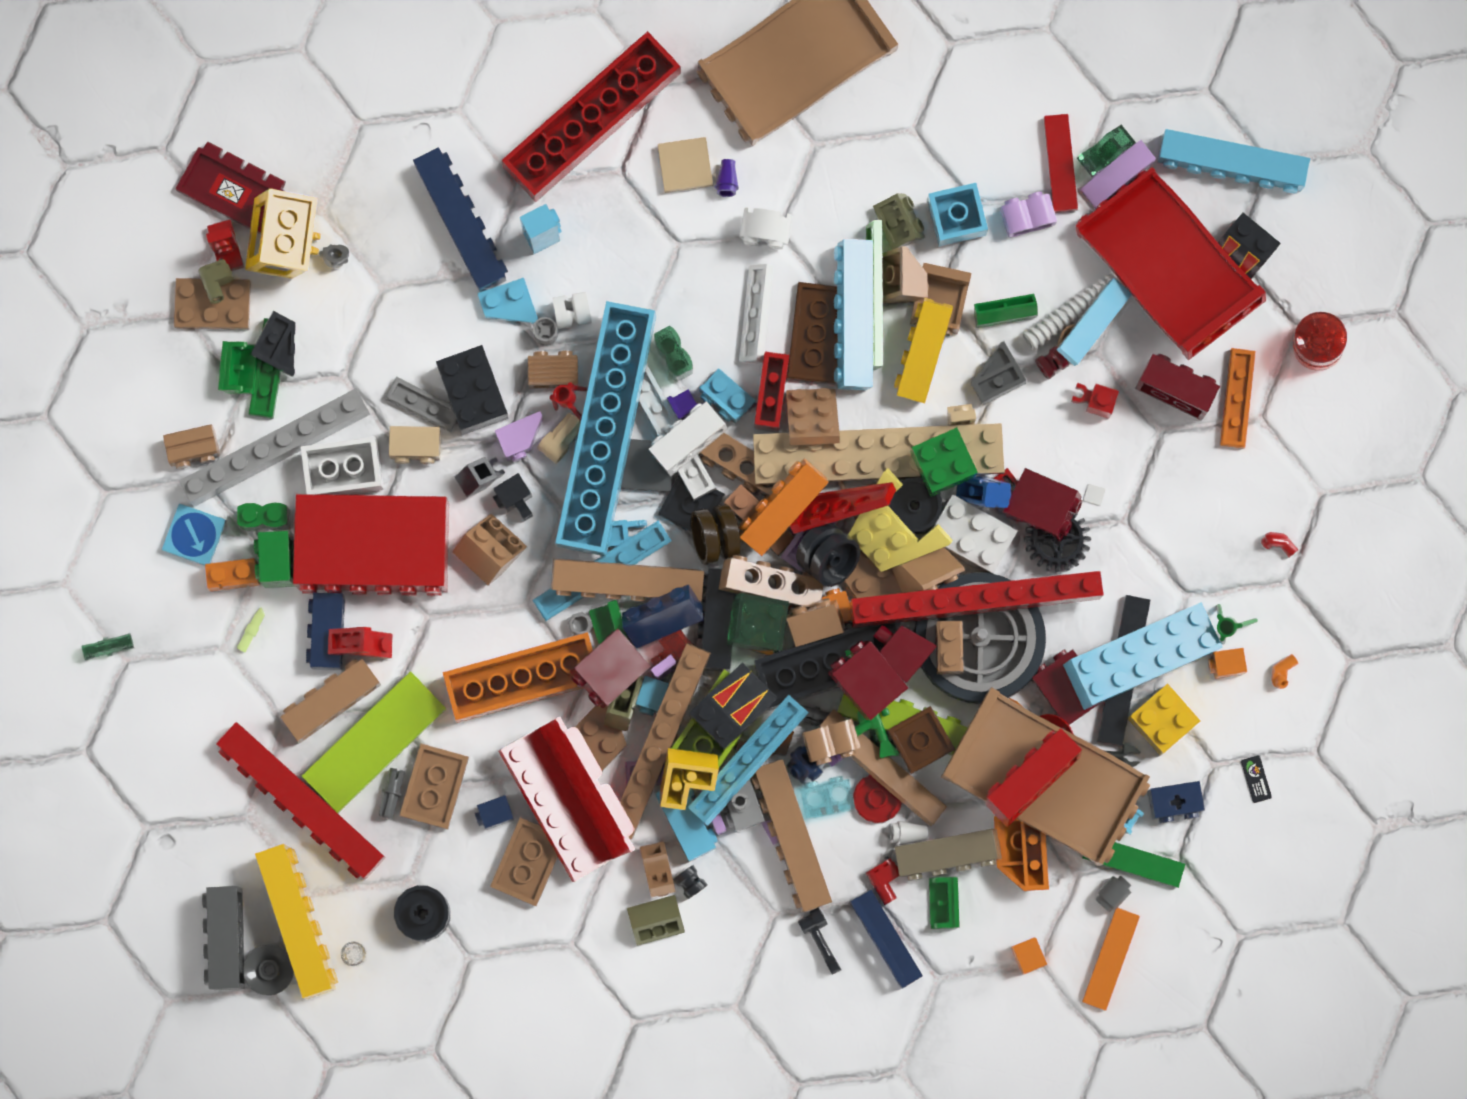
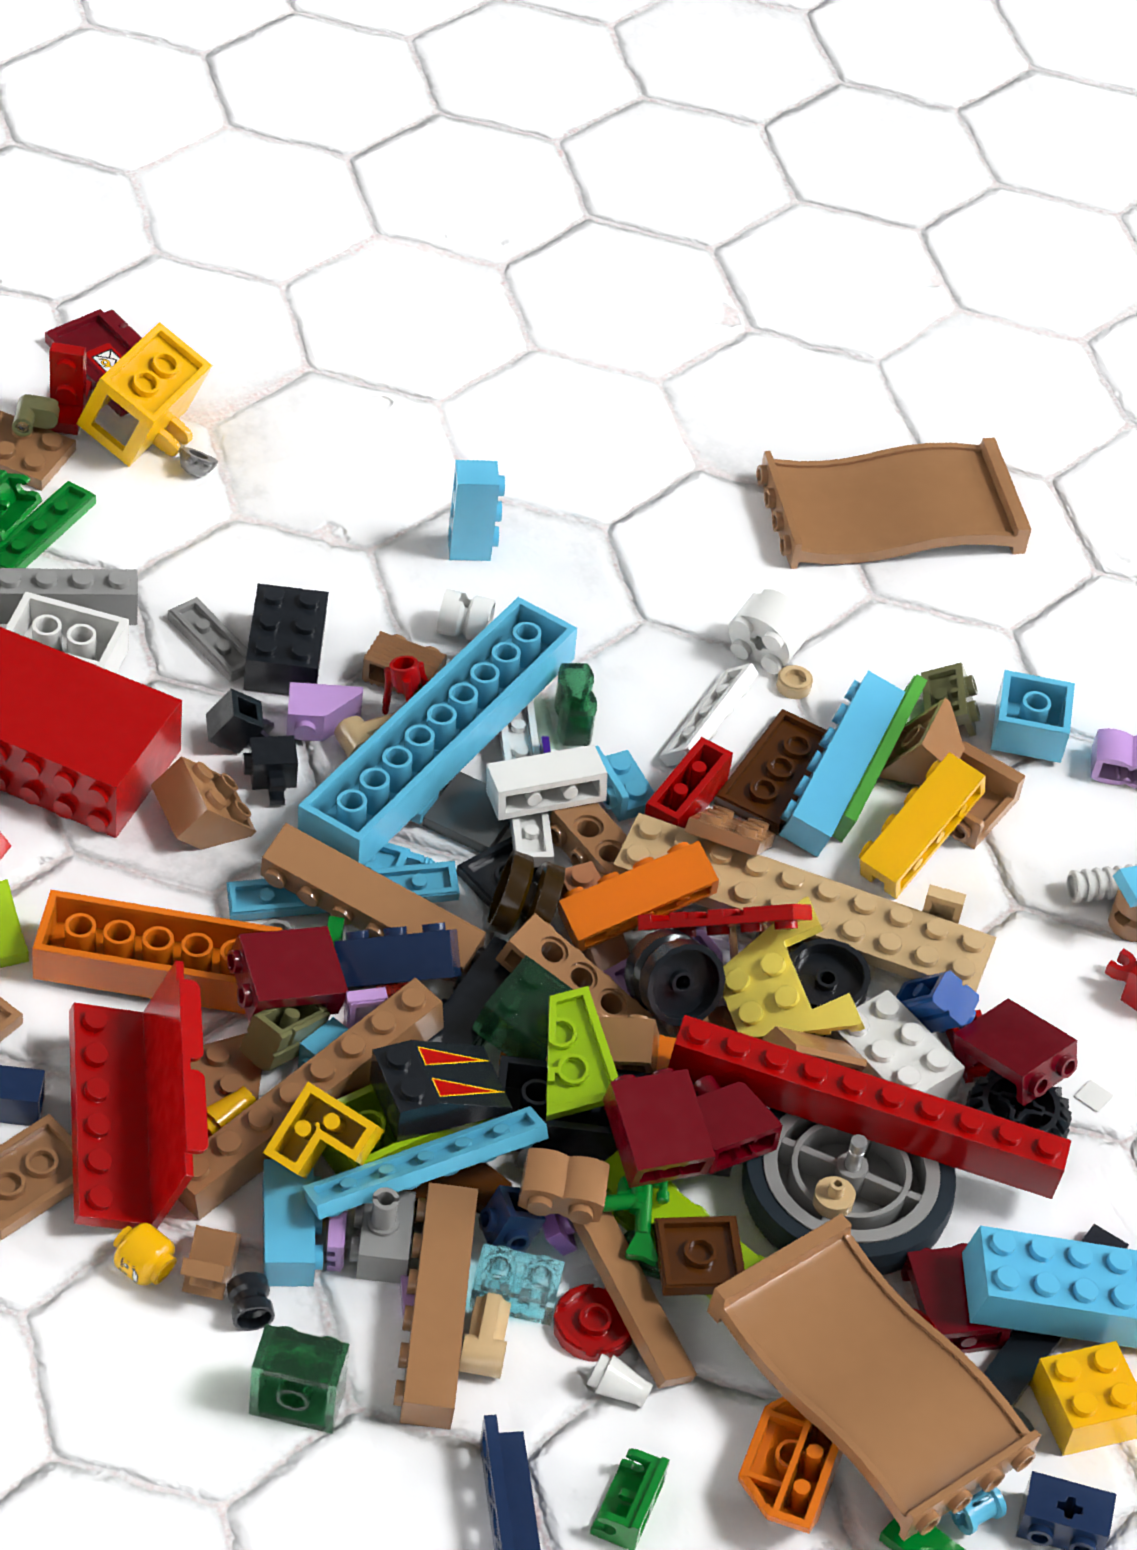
camera: 20 degrees right, 35 degrees down
black wing [250,310,296,377] -> none
tan brick [389,426,441,464] -> none
dark blue brick [413,147,508,292] -> none
medium azure wing [477,278,538,324] -> none
red brick [502,31,681,202] -> none
light grey wheel [533,317,558,346] -> none
olive brick [627,895,685,946] -> none
tan tile [657,137,713,193] -> none
dark purple cone [715,159,739,197] -> none
black brick [798,907,841,975] -> none
red piece [866,855,900,905] -> none
dark tan brick [895,829,1002,881] -> none
green brick [910,427,978,497] -> none
medium nougat brick [936,621,963,674] -> none
dark grey wing [971,341,1026,405] -> none
green piece [974,293,1038,328] -> none
red brick [986,728,1082,827] -> none
dark red wheel [1035,346,1069,380] -> none
none -> yellow head [113,1223,177,1286]
none -> yellow cone [207,1086,257,1138]
none -> clear green brick [249,1324,350,1434]
none -> tan piece [459,1292,511,1379]
none -> lime wing [546,986,618,1121]
none -> tan tile [776,665,813,699]
none -> tan tile [813,1176,856,1219]

